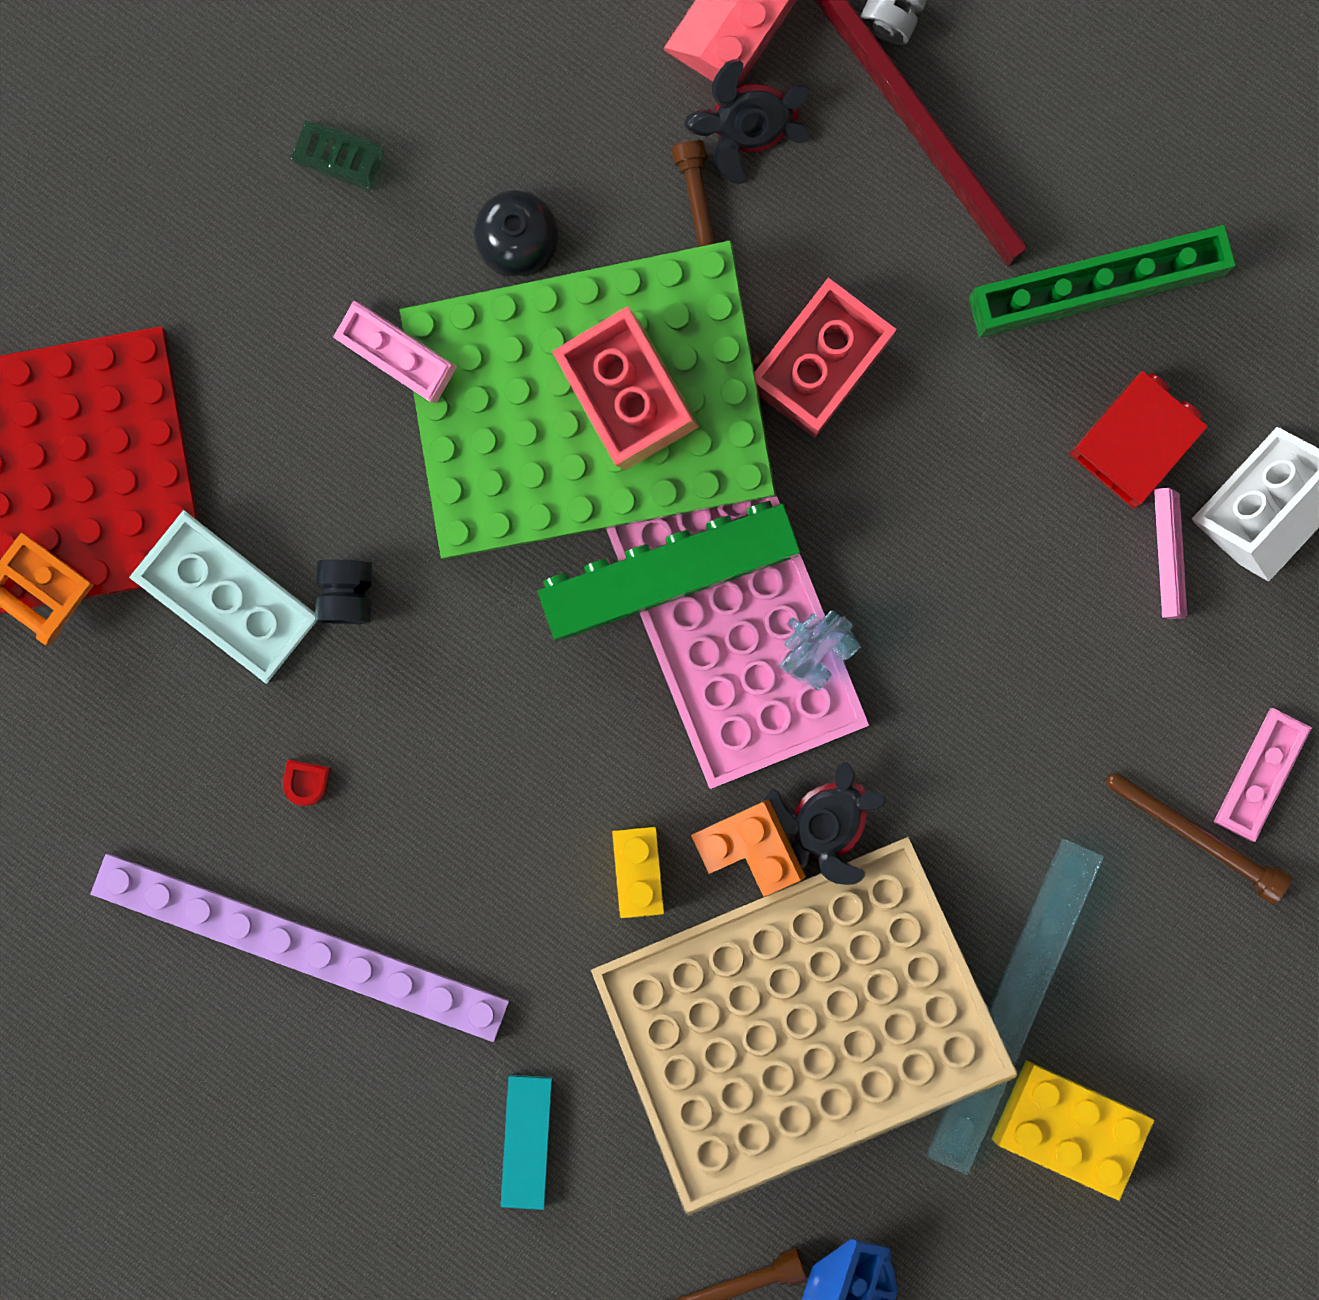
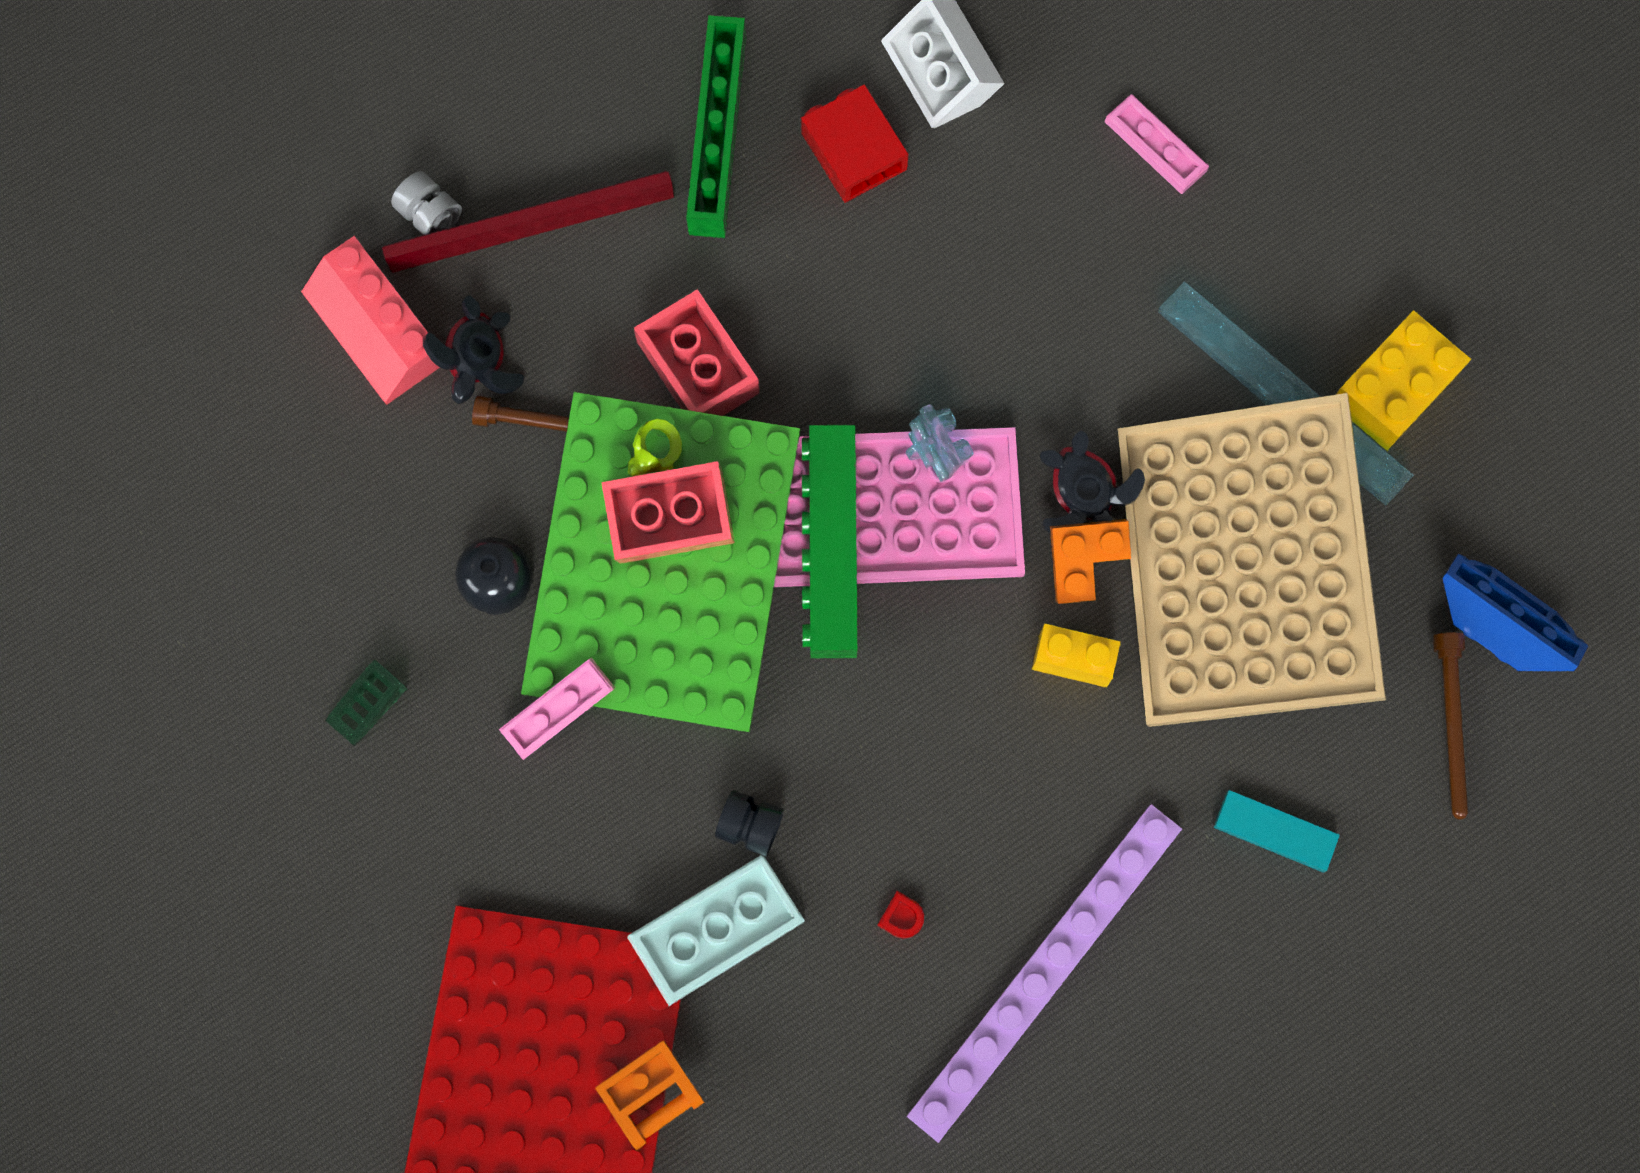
camera: 70 degrees left, 10 degrees down
reddish brown piece [1106,773,1292,905] -> none
bright pink tile [1154,488,1188,619] -> none
none -> lime piece [628,419,682,477]

